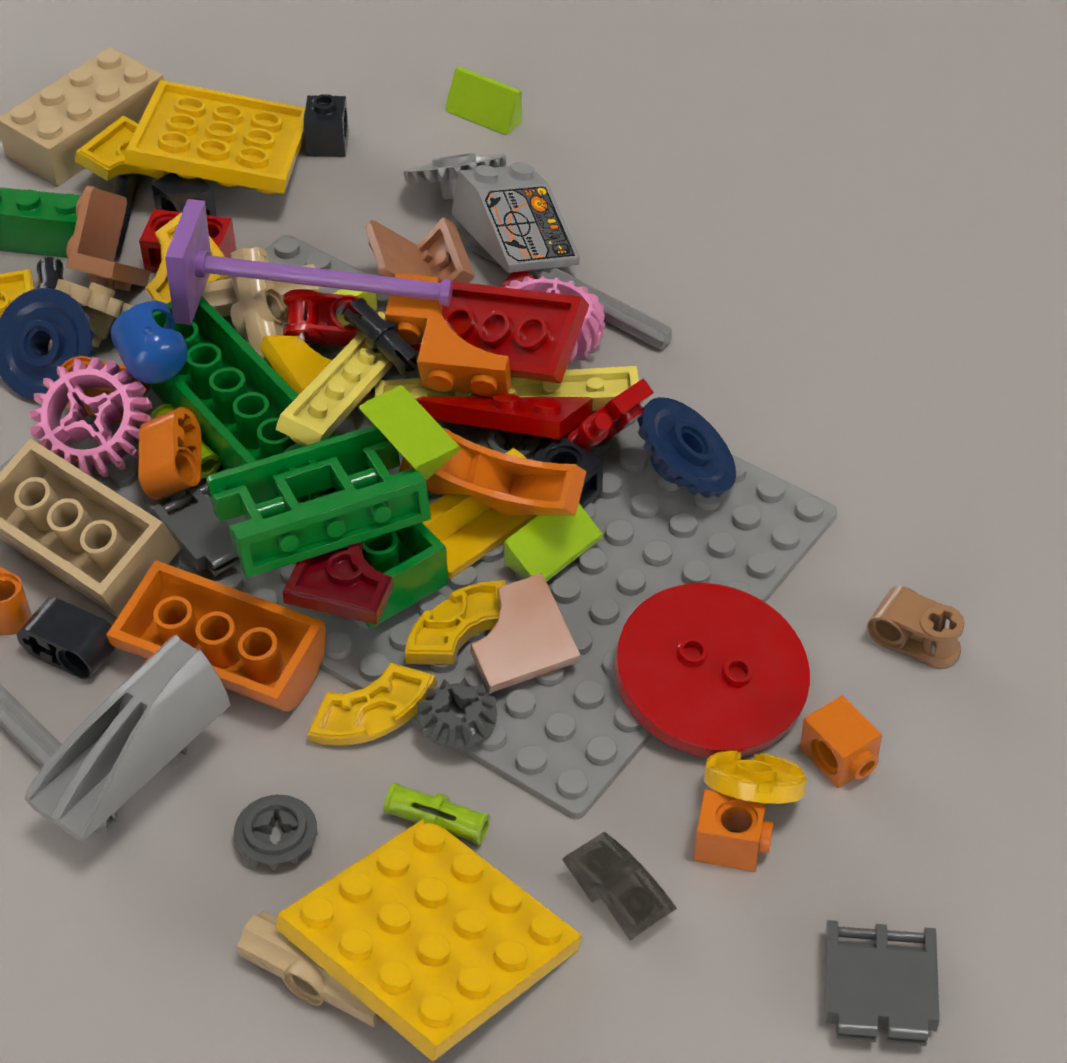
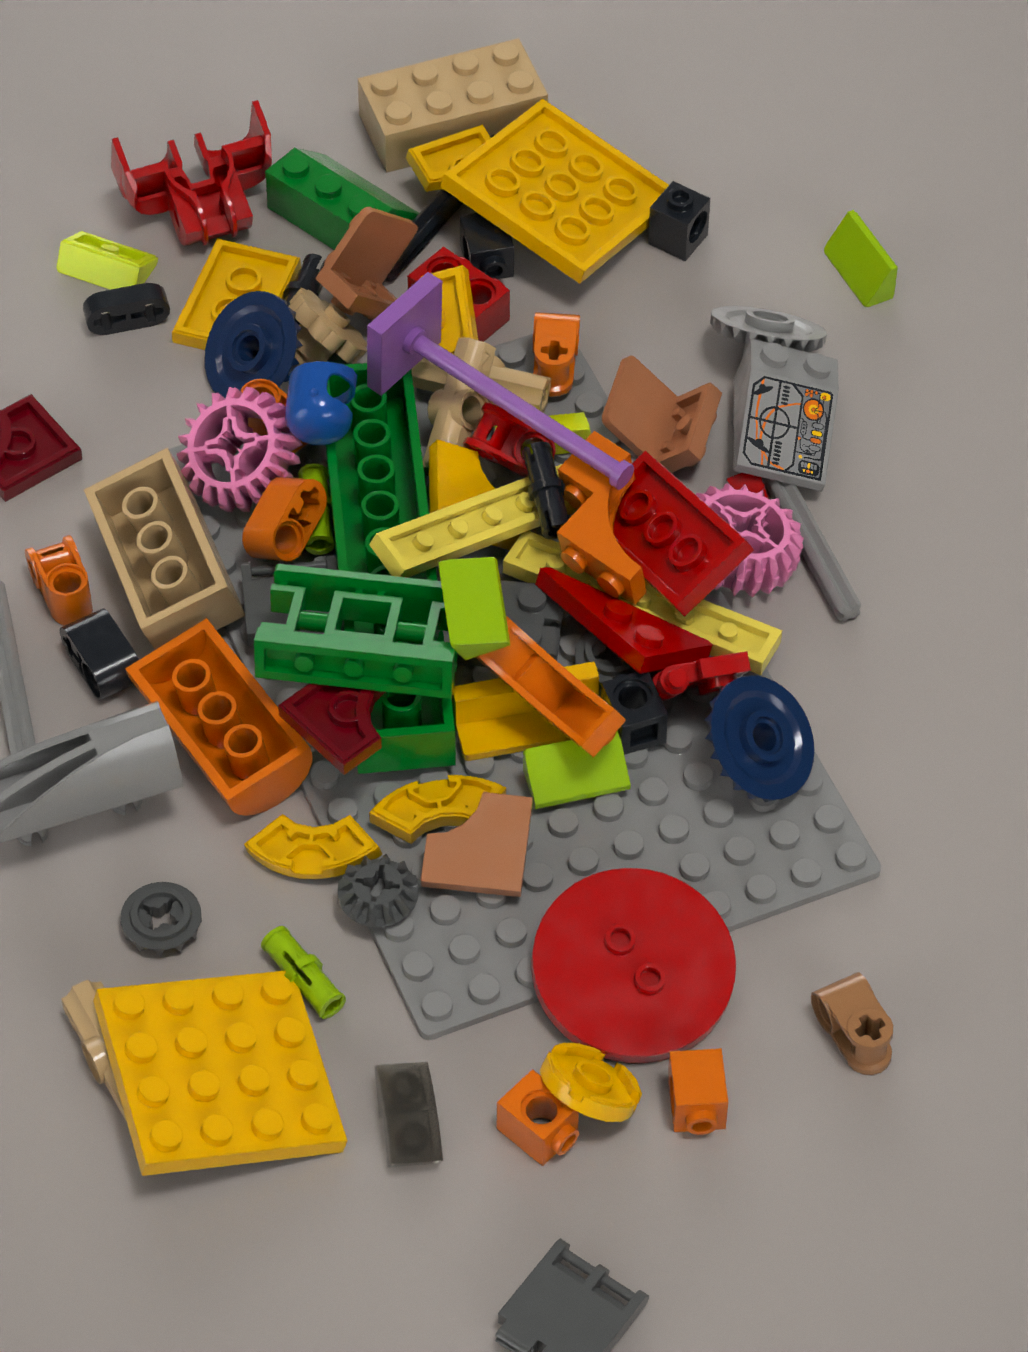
camera: 30 degrees right, 5 degrees up
none -> orange piece [532,312,580,397]

